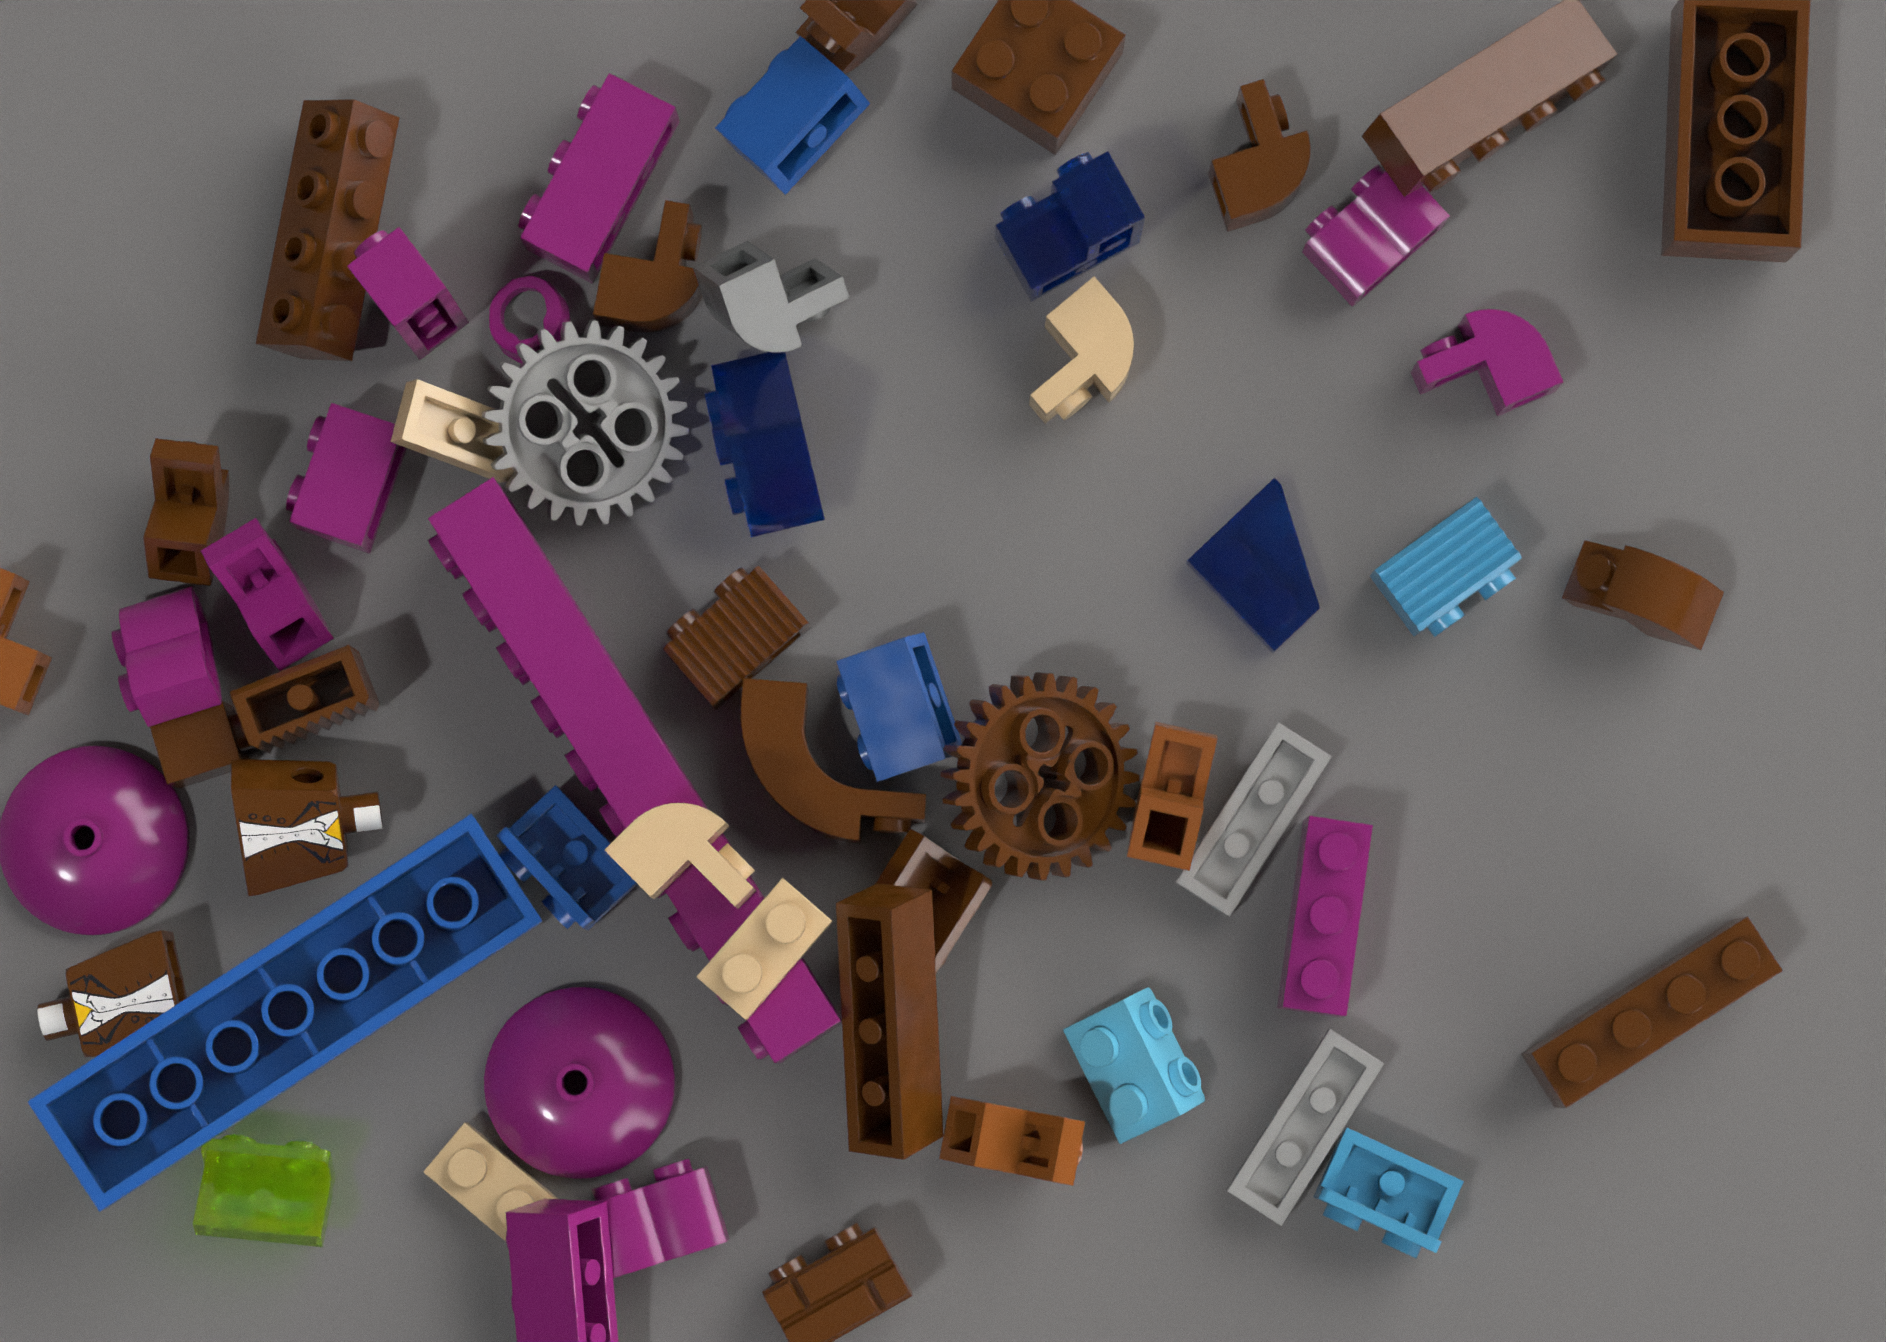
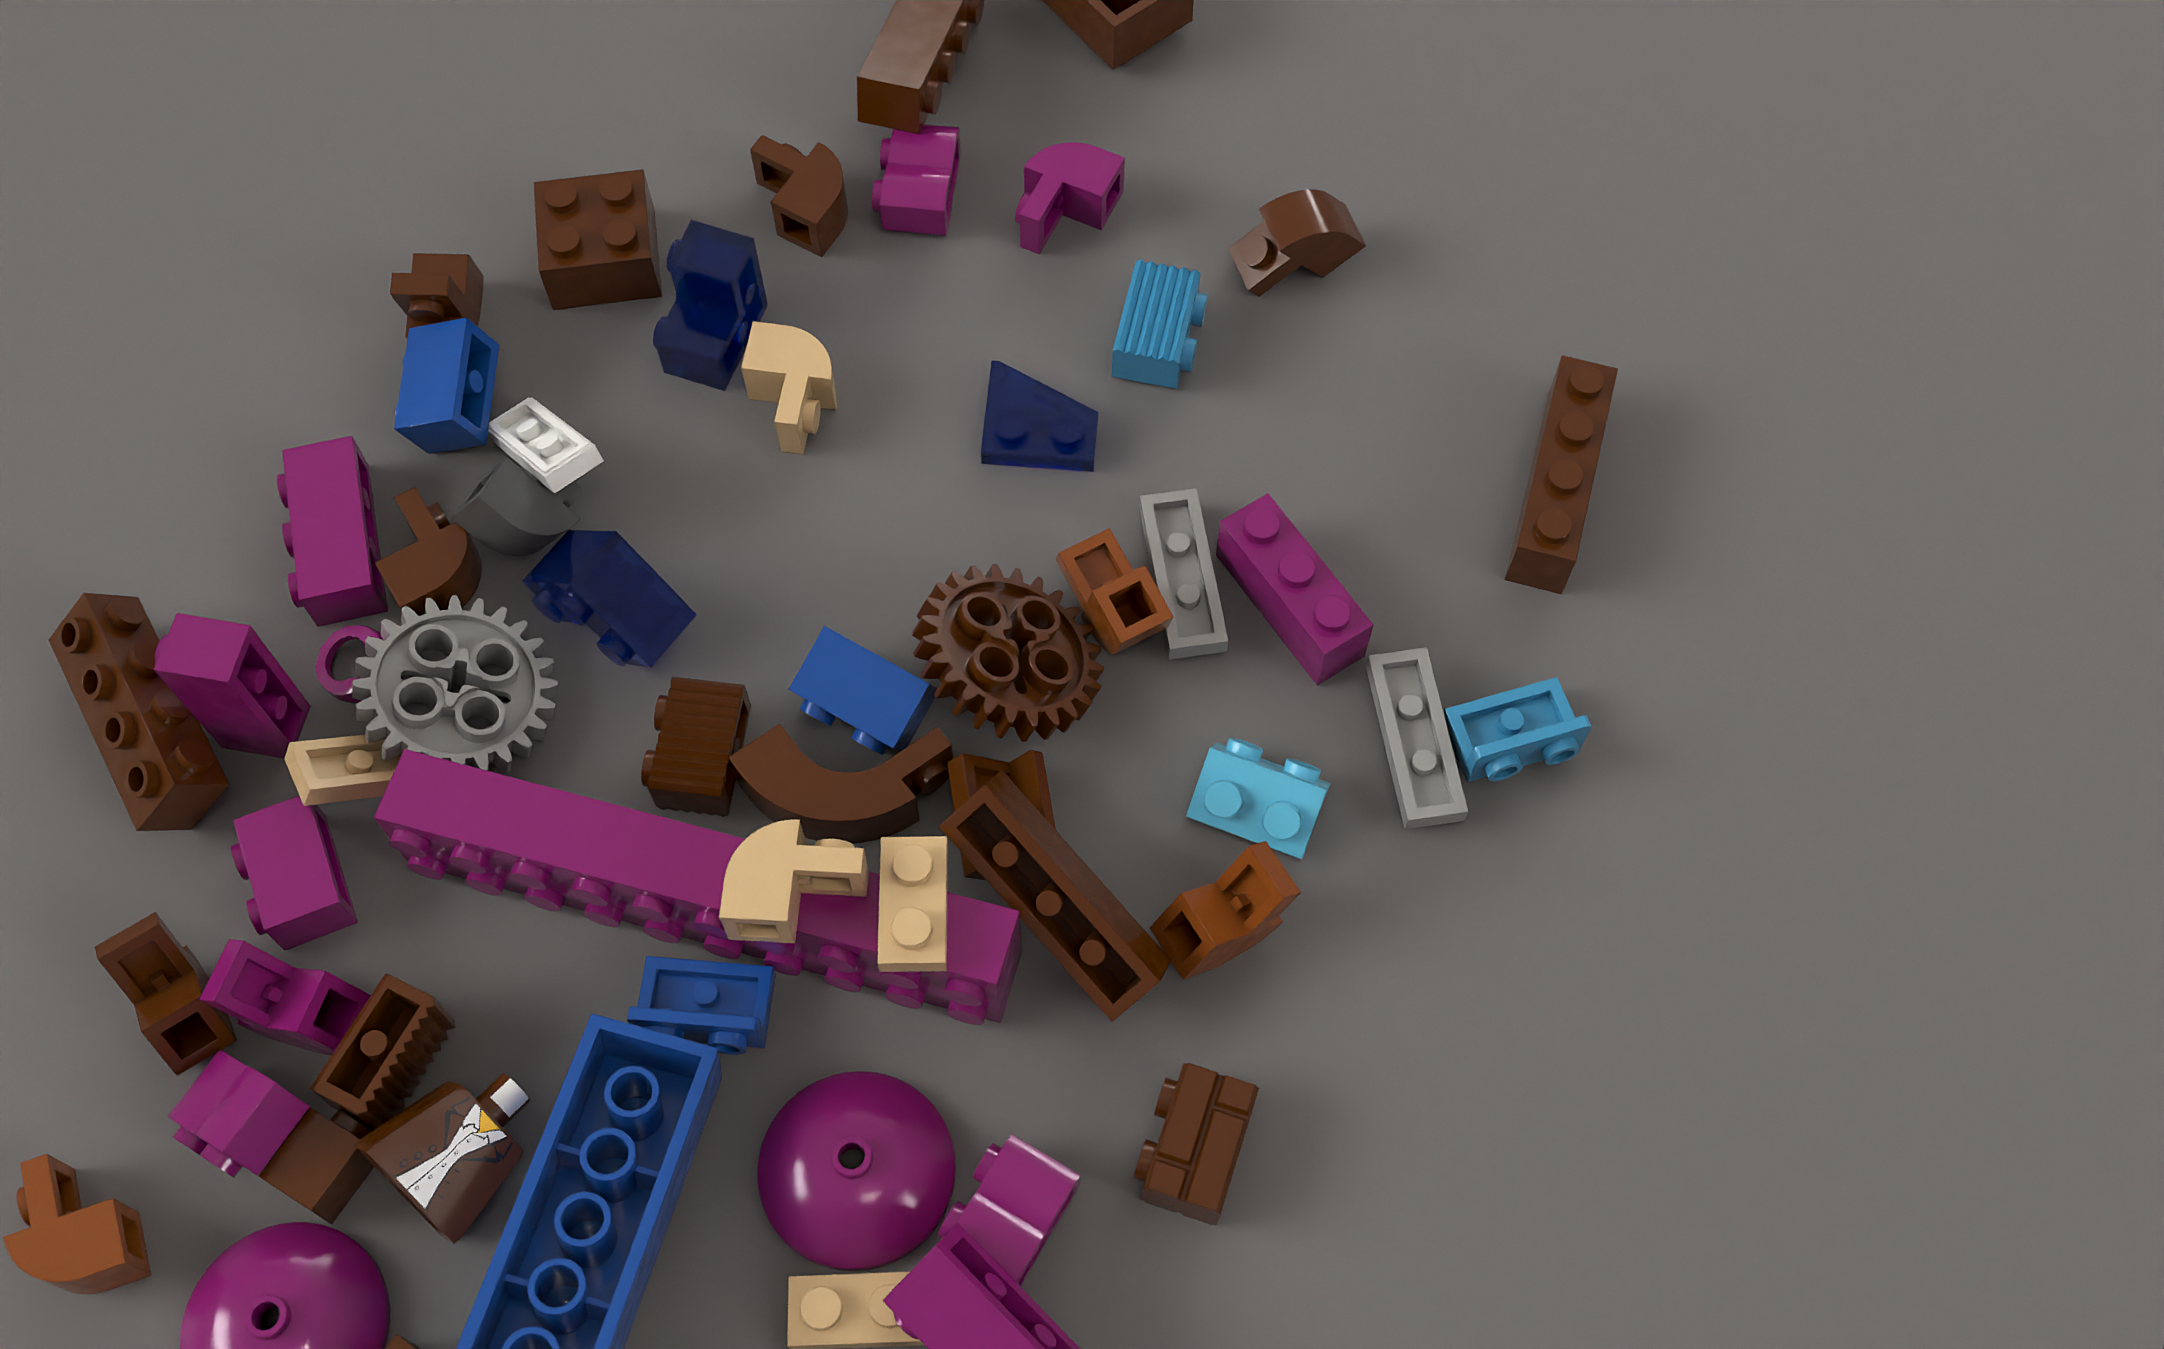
camera: 45 degrees left, 20 degrees down
none -> white tile [488,397,604,493]

